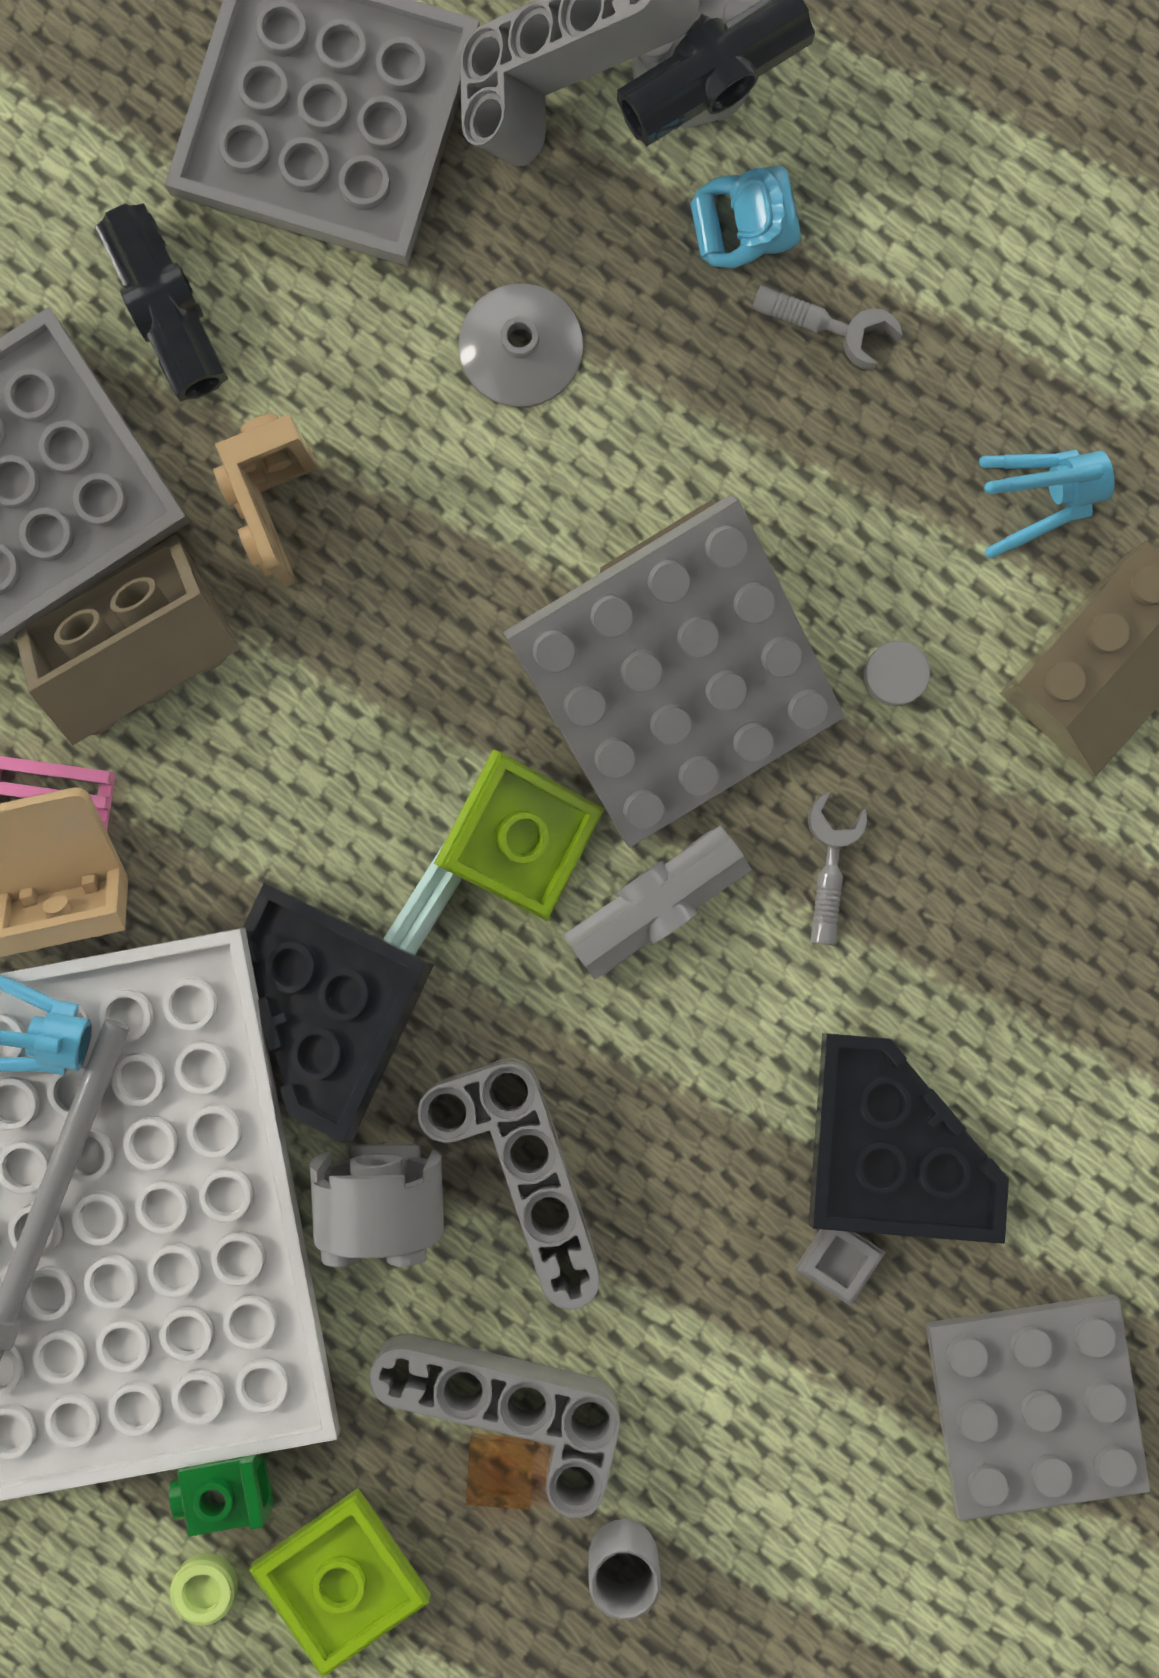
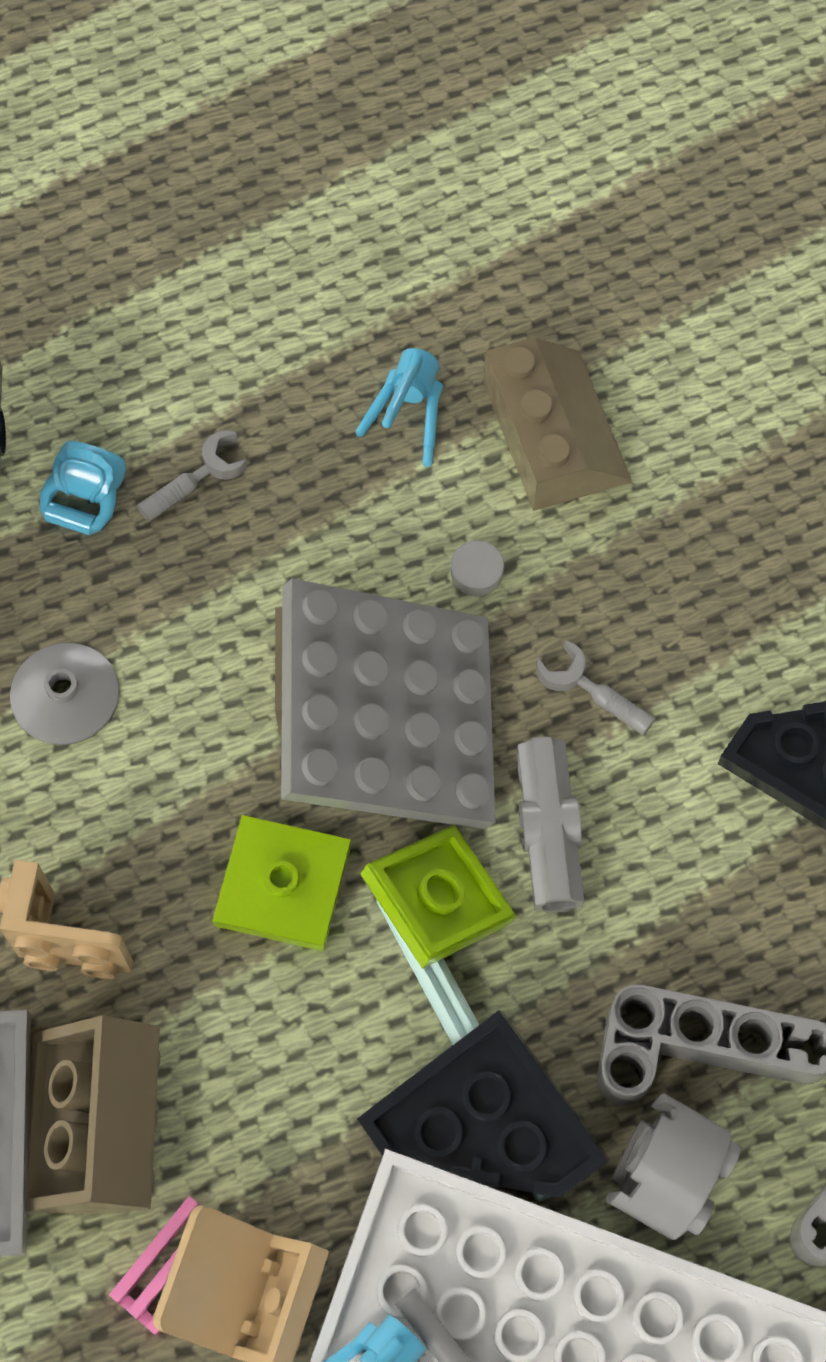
camera: 65 degrees left, 20 degrees down
none -> lime plate [212,815,351,951]

